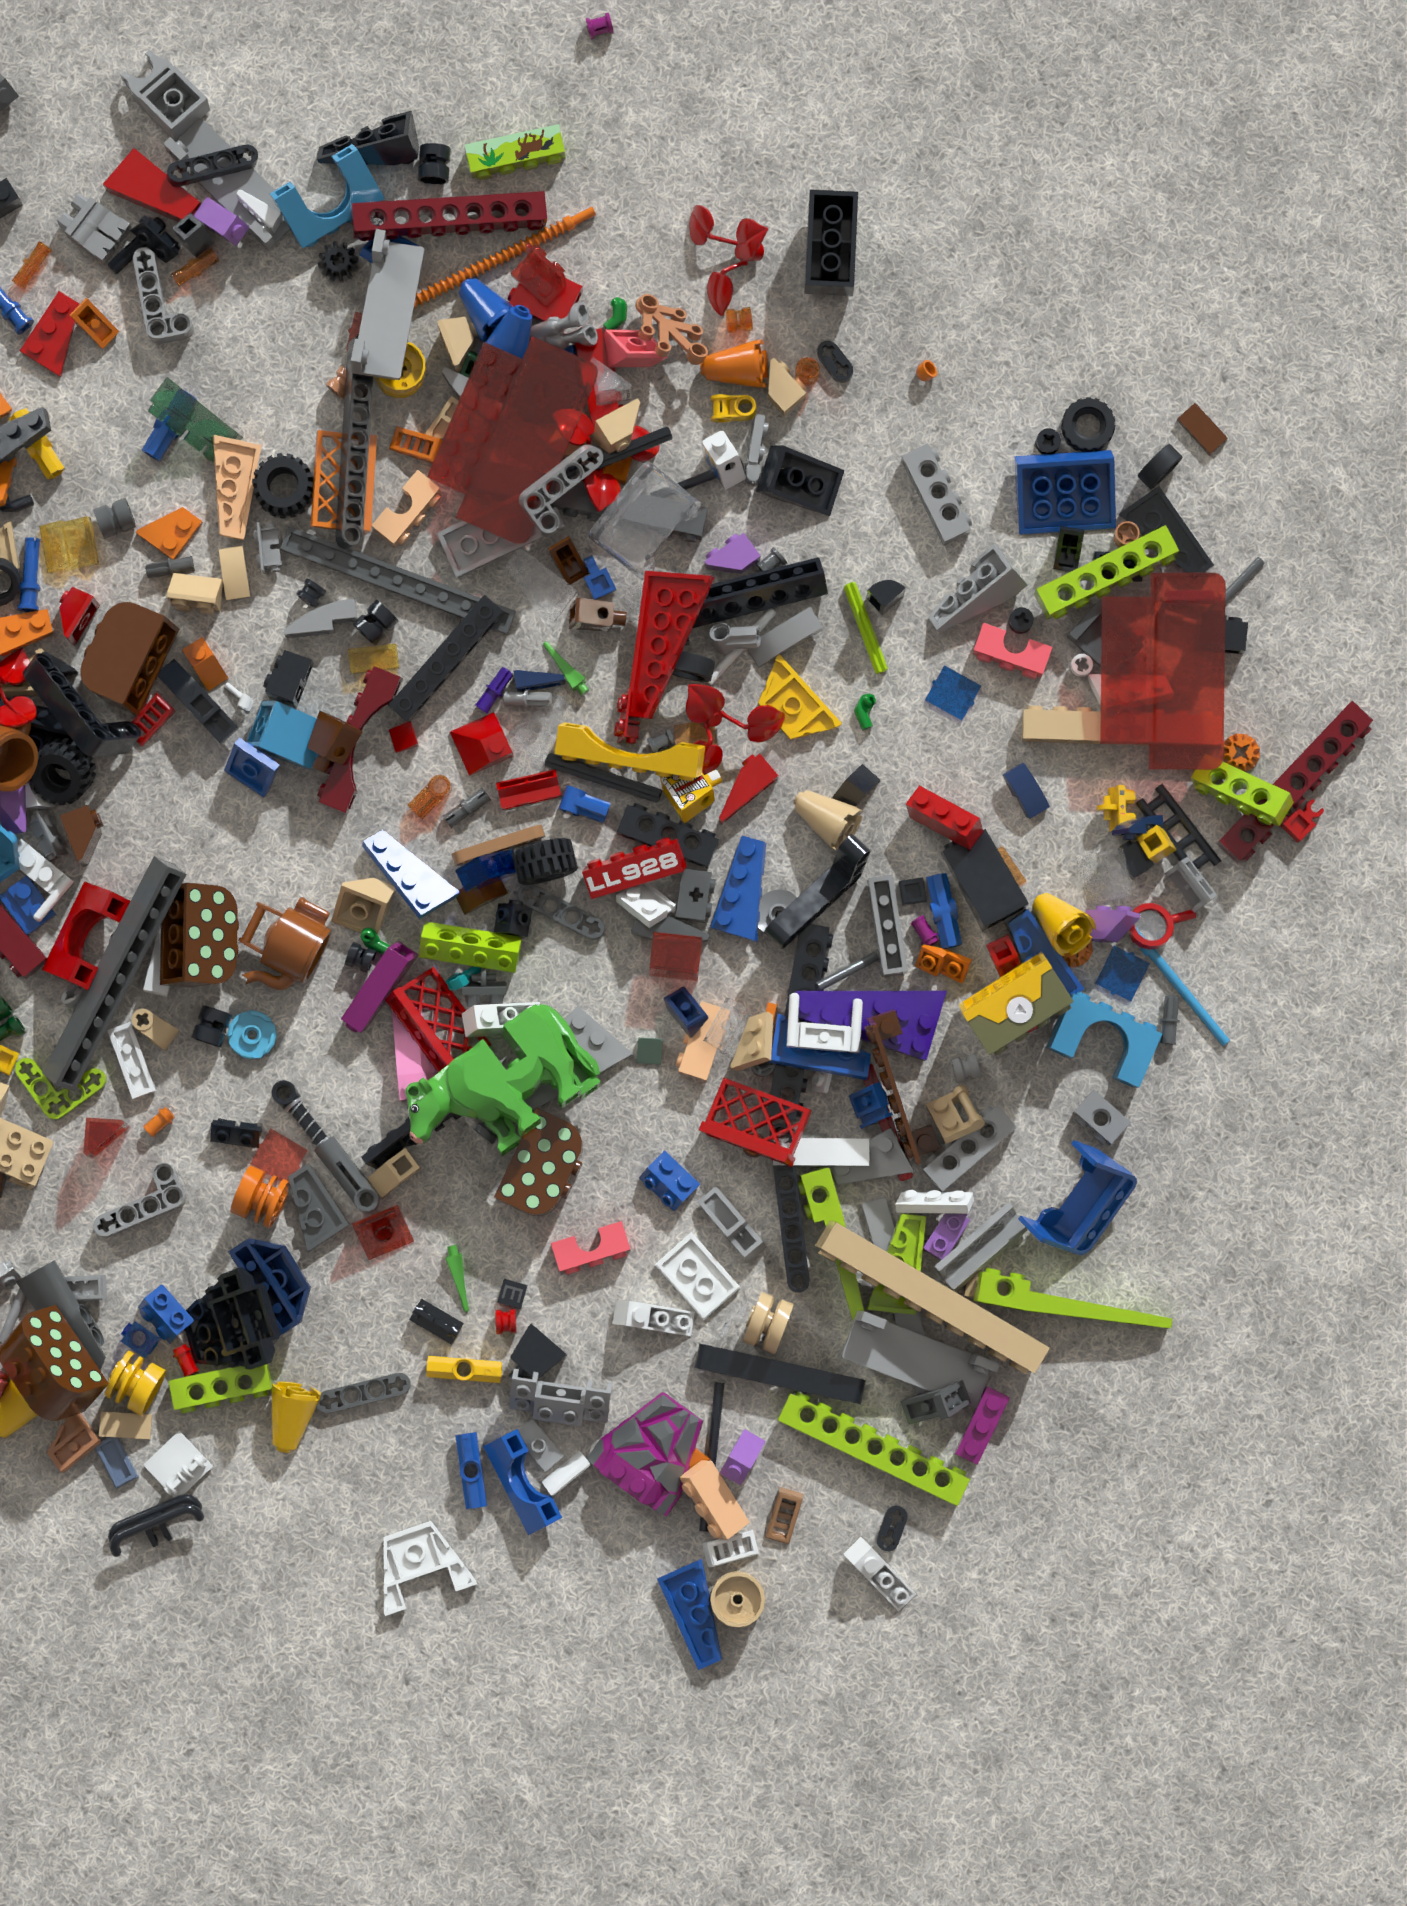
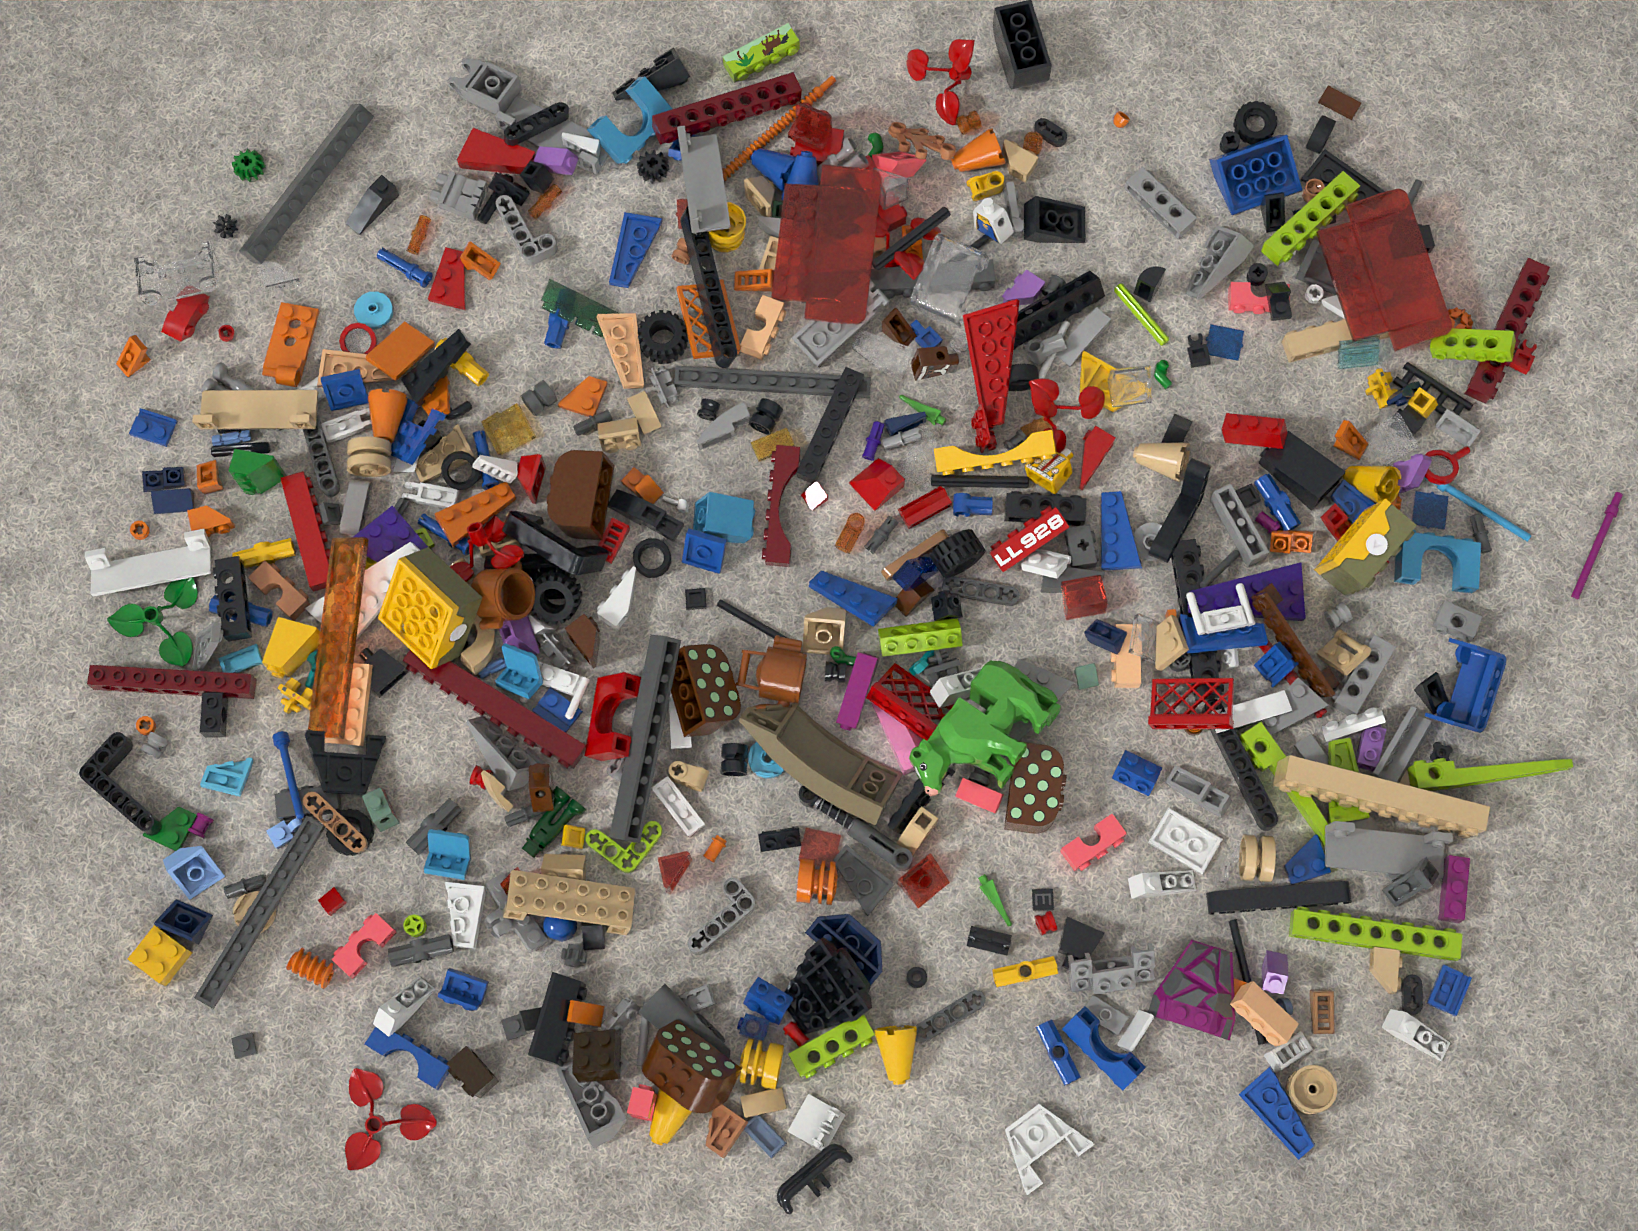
camera: 15 degrees left, 10 degrees down
black brick [263,650,314,708] -> none
reddish brown torso [308,711,363,773] -> none
black wheel [418,143,451,185] -> none
light grey beam [519,445,603,533] -> none
tan slope [593,398,640,454] -> none
dark blue slope [1002,763,1050,819] -> none
none -> white slope [472,455,518,483]
none -> white slope [597,566,637,632]
none -> blue wing [609,212,663,288]
none -> black tyre [633,538,671,578]
none -> black tile [685,588,707,610]
none -> black bar [717,599,788,639]
none -> dark tan slope [739,703,903,825]
none -> black plate [906,967,927,988]
none -> coral slope [955,778,1004,813]
none -> clear slope [1107,365,1152,407]
none -> black plate [1187,333,1211,368]
none -> black slope [1265,281,1292,321]
none -> sand blue plate [1276,997,1293,1015]
none -> blue wing [1284,835,1331,885]
none -> orange slope [1333,420,1368,460]
none -> clear light blue plate [1337,337,1380,369]
none -> tan slope [1369,947,1403,994]
none -> black slope [1414,672,1449,715]
none -> blue plate [1426,964,1472,1017]
none -> black plate [1430,742,1453,761]
none -> magenta bar [1571,492,1623,599]

